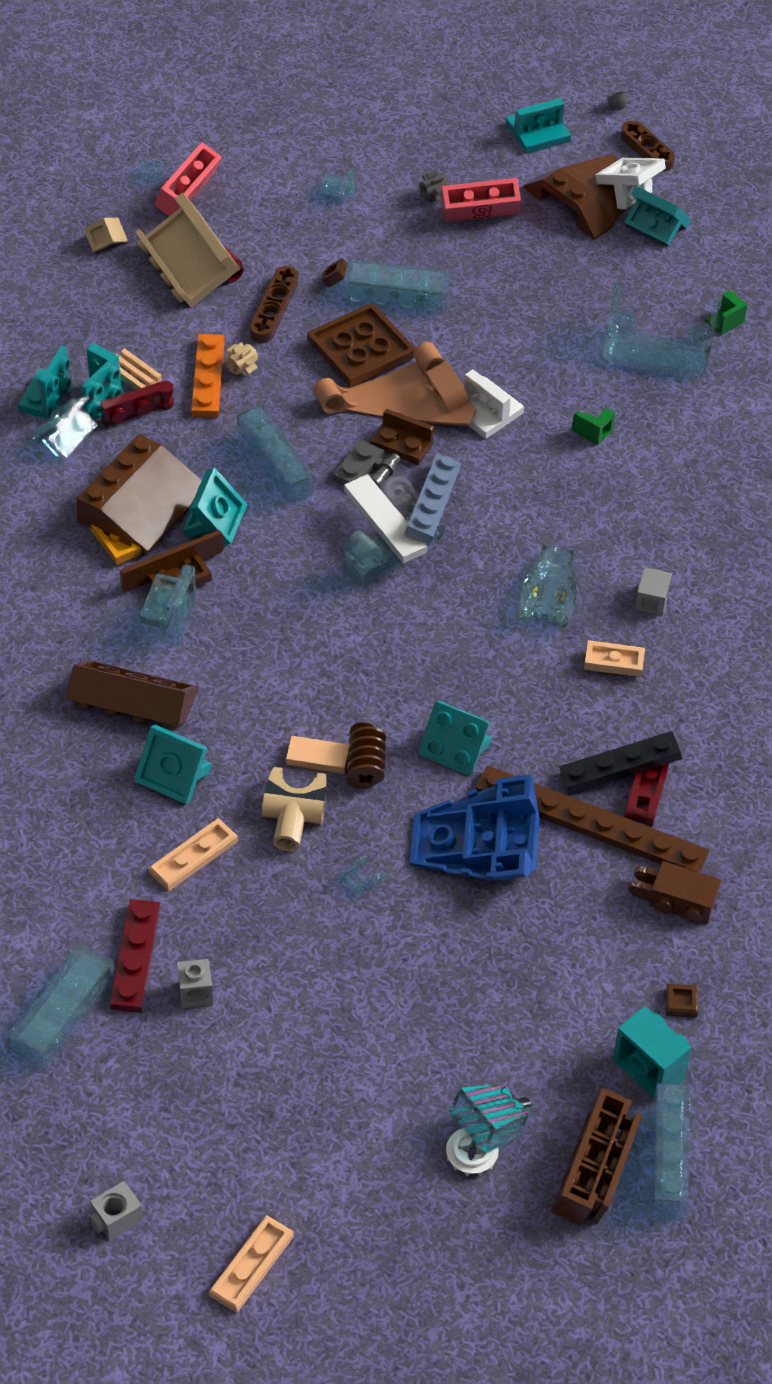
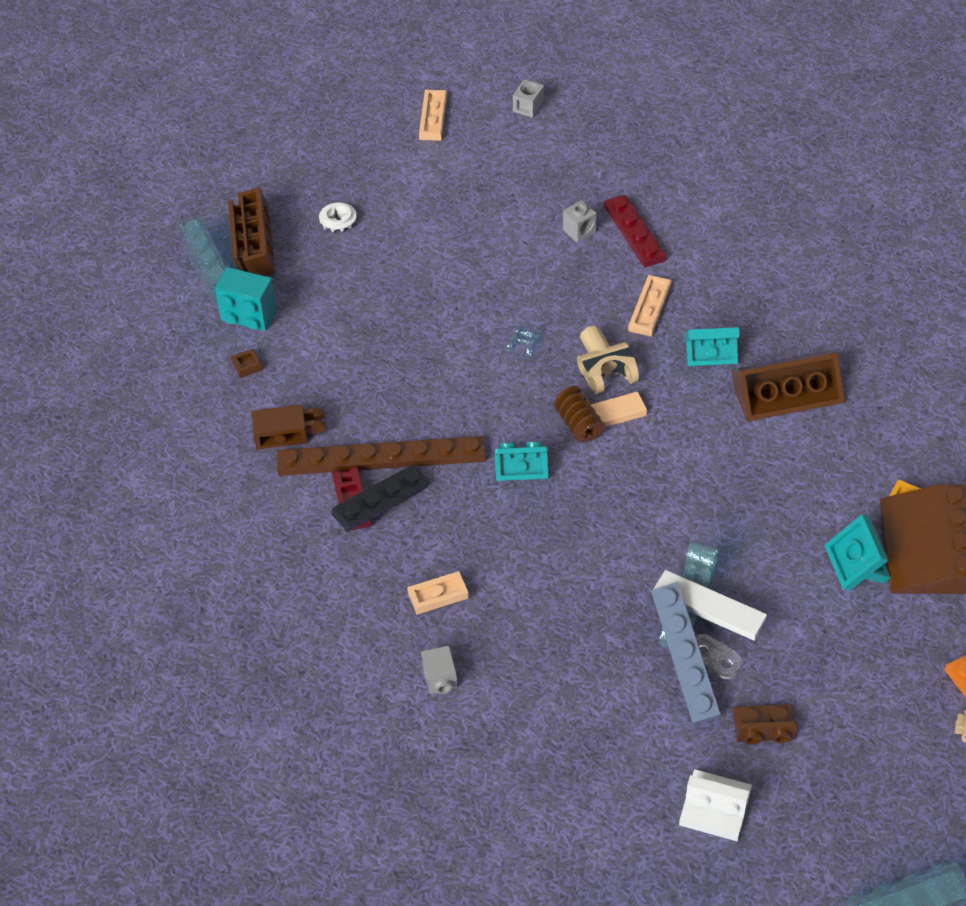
camera: 155 degrees right, 0 degrees up
clear light blue brick [9,943,115,1069] -> none
reddish brown bracket [120,530,223,601] -> none
clear light blue bracket [139,565,196,645] -> none
clear light blue brick [237,405,314,506] -> none
reddish brown plate [307,303,416,388] -> none
nougat panel [313,342,477,426] -> none
dark grey plate [333,440,400,489] -> none
blue wedge [409,774,540,881] -> none
clear light blue torso [449,1083,532,1153] -> none
clear light blue animal [519,544,577,628] -> none
green panel [572,408,616,445] -> none

